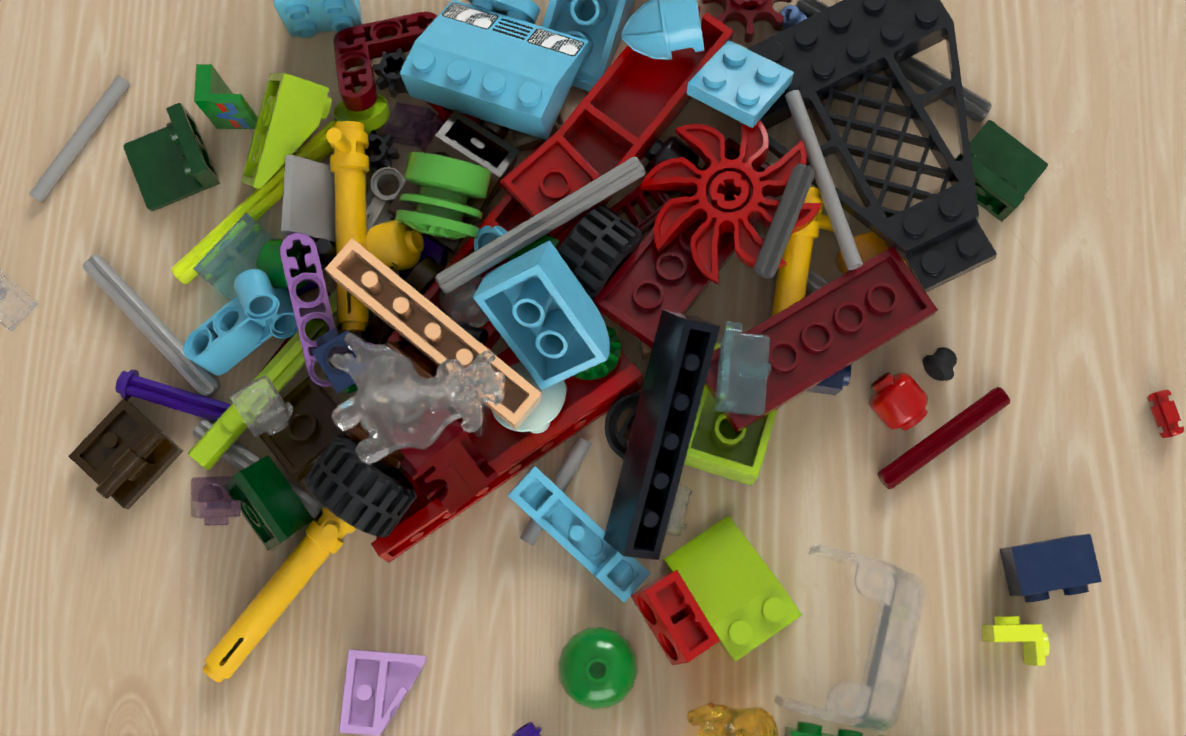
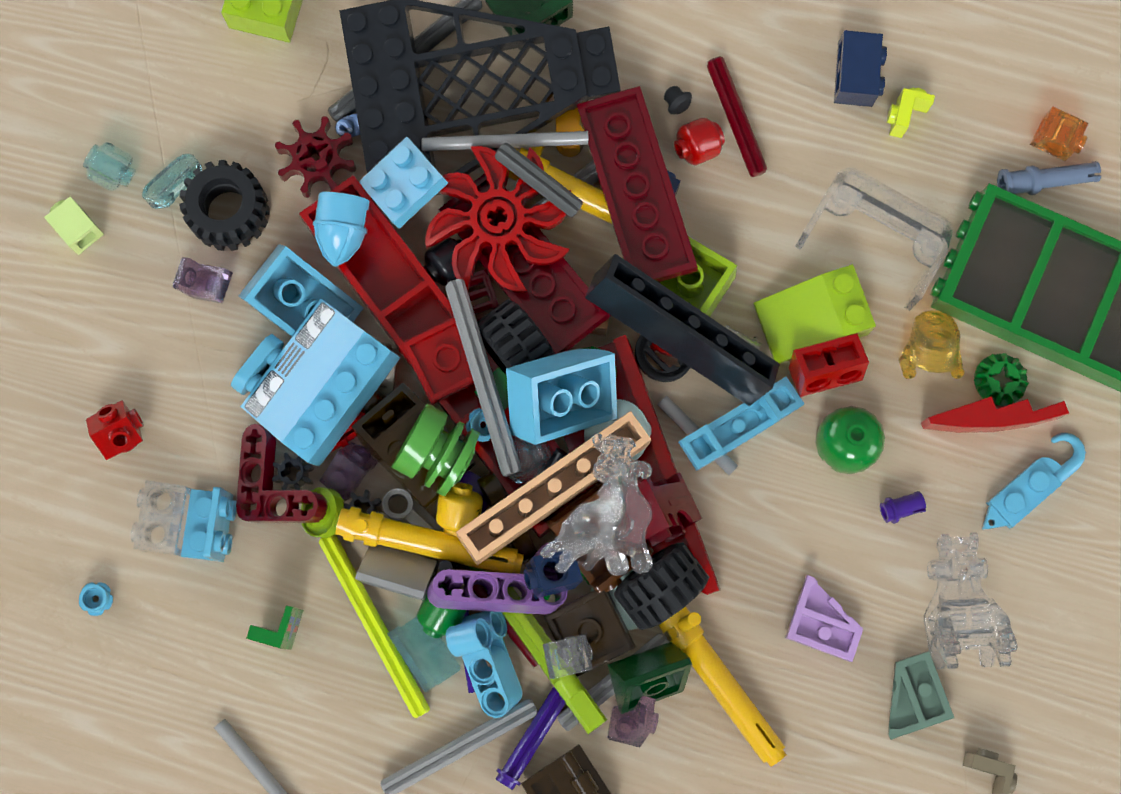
camera: 80 degrees left, 0 degrees up
dark green bracket [123,102,220,212] -> none
lime slope [240,73,332,189] -> none
clear light blue panel [715,321,772,416] -> none

